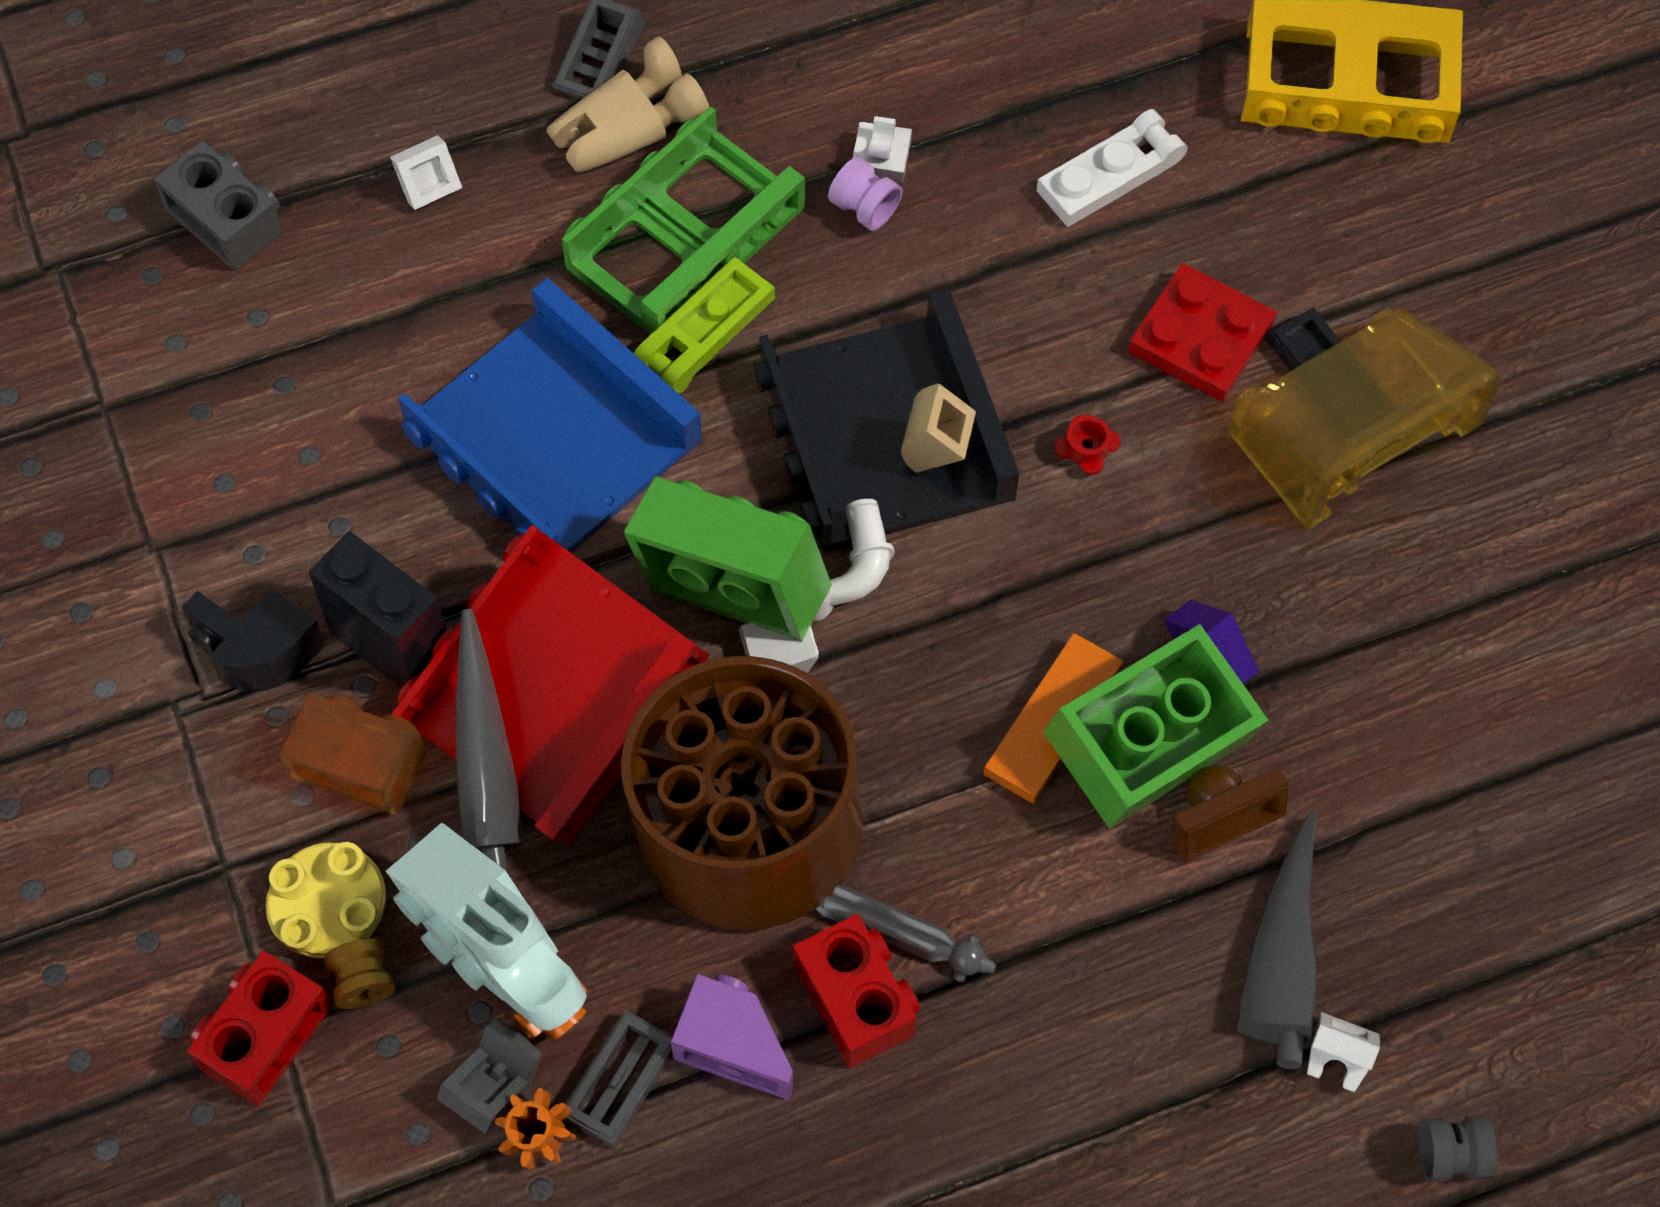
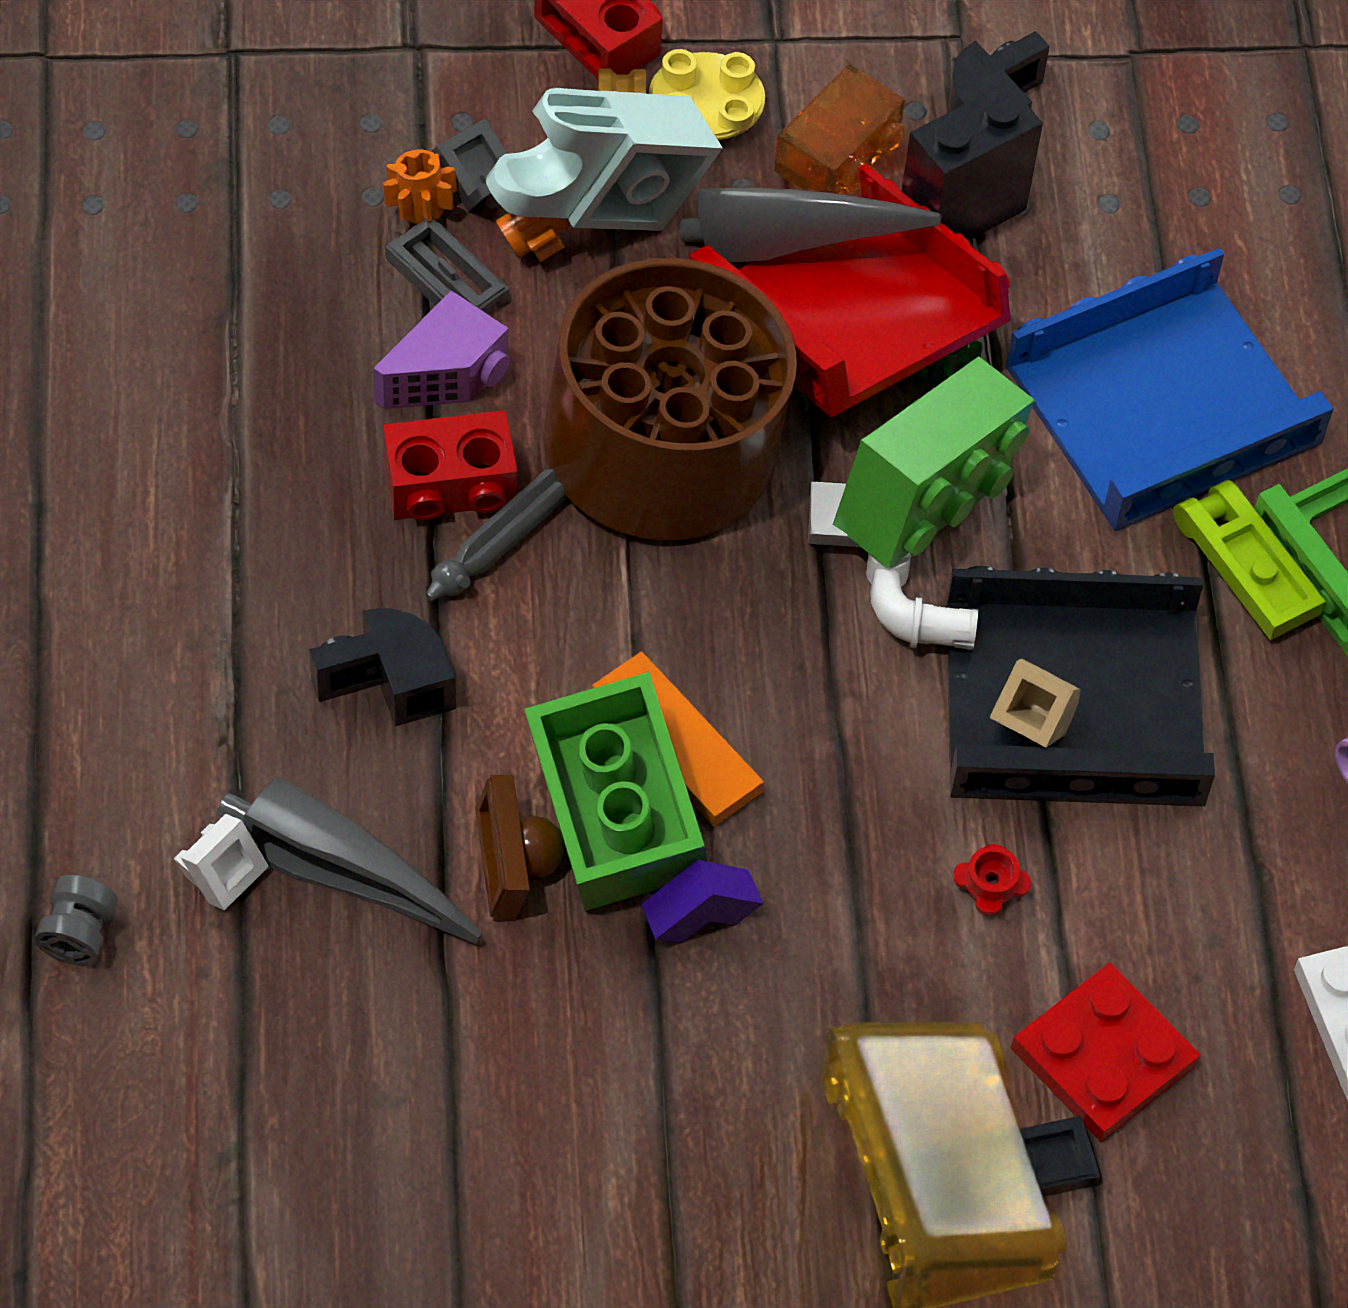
camera: 105 degrees right, 5 degrees down
none -> black brick [309,608,456,727]

